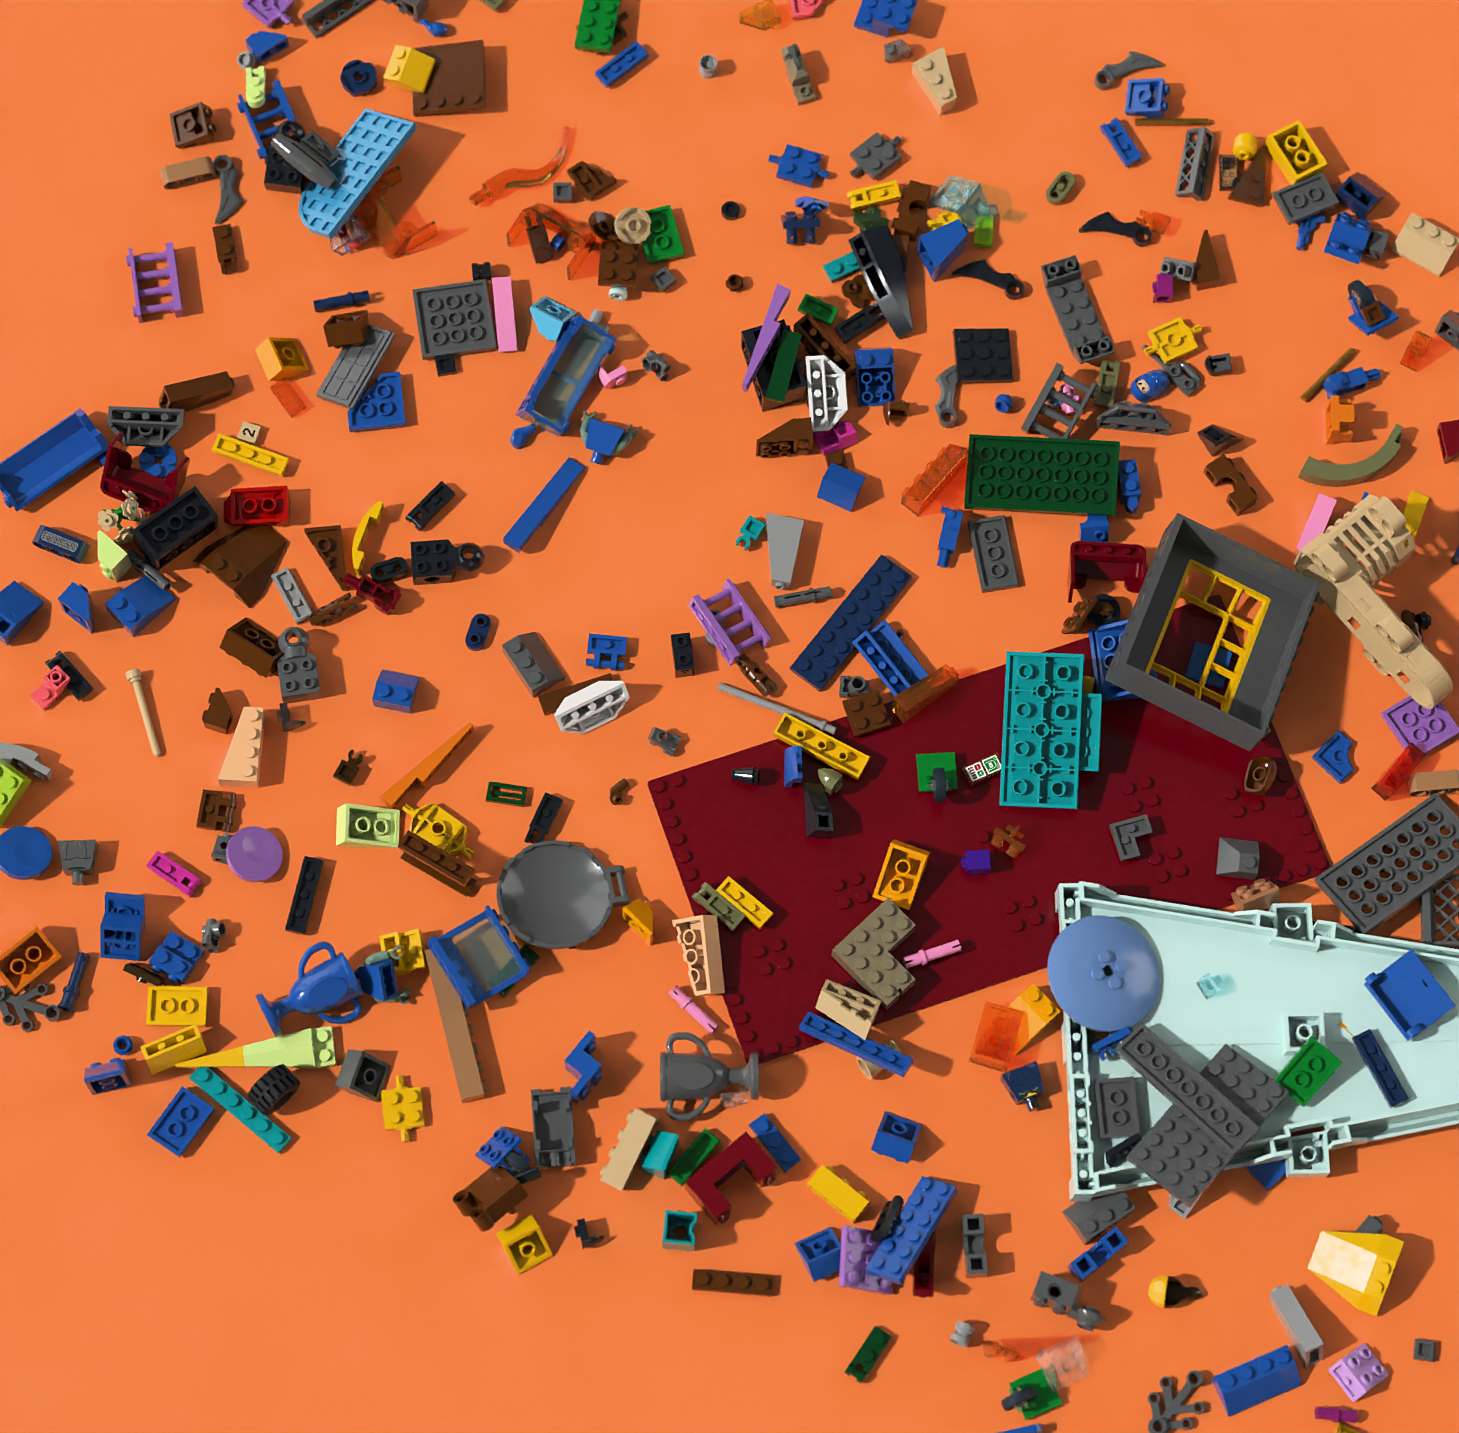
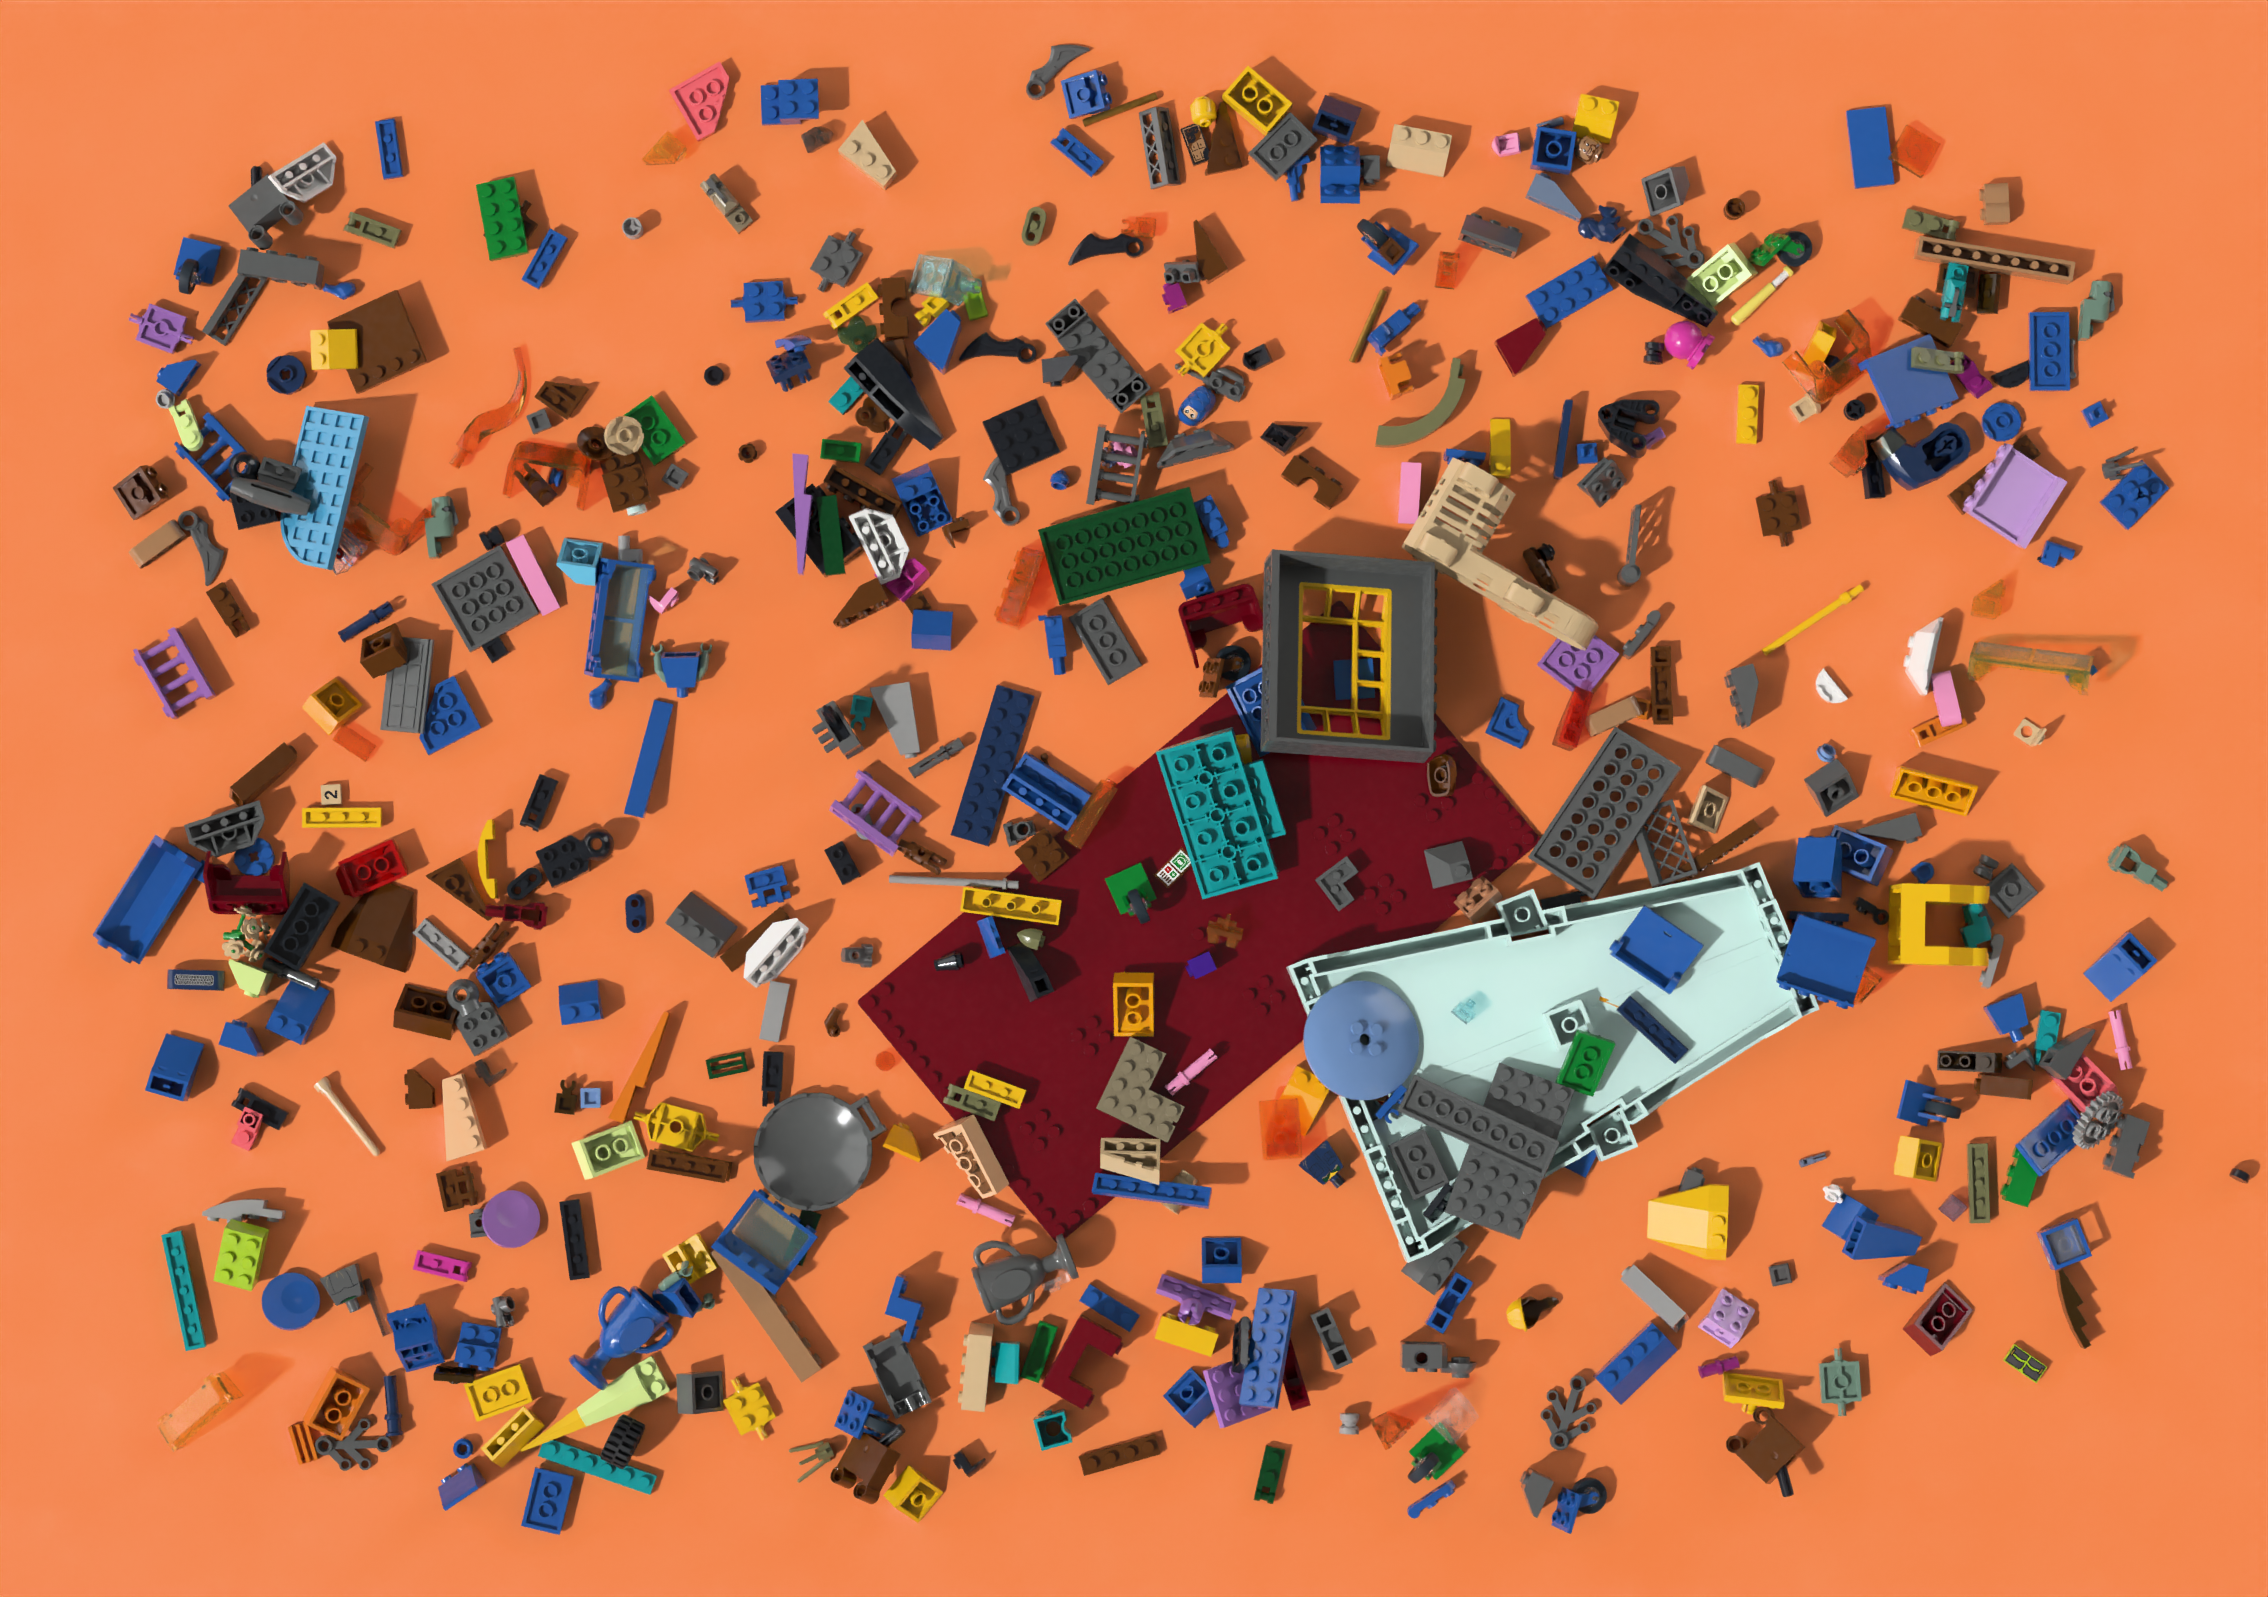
camera: 15 degrees left, 15 degrees up
none -> clear smoke bar [362,1278,390,1336]
none -> sand green plate [424,496,459,559]
none -> blue plate [476,951,531,1008]
none -> medium blue plate [580,1088,601,1108]
none -> light grey tile [759,981,790,1042]
none -> olive plant [789,1441,835,1483]
none -> dark grey piece [812,700,864,759]
none -> clear orange tile [875,1051,895,1071]
none -> black slope [1041,355,1085,387]
none -> medium lavender plate [1156,1274,1236,1325]

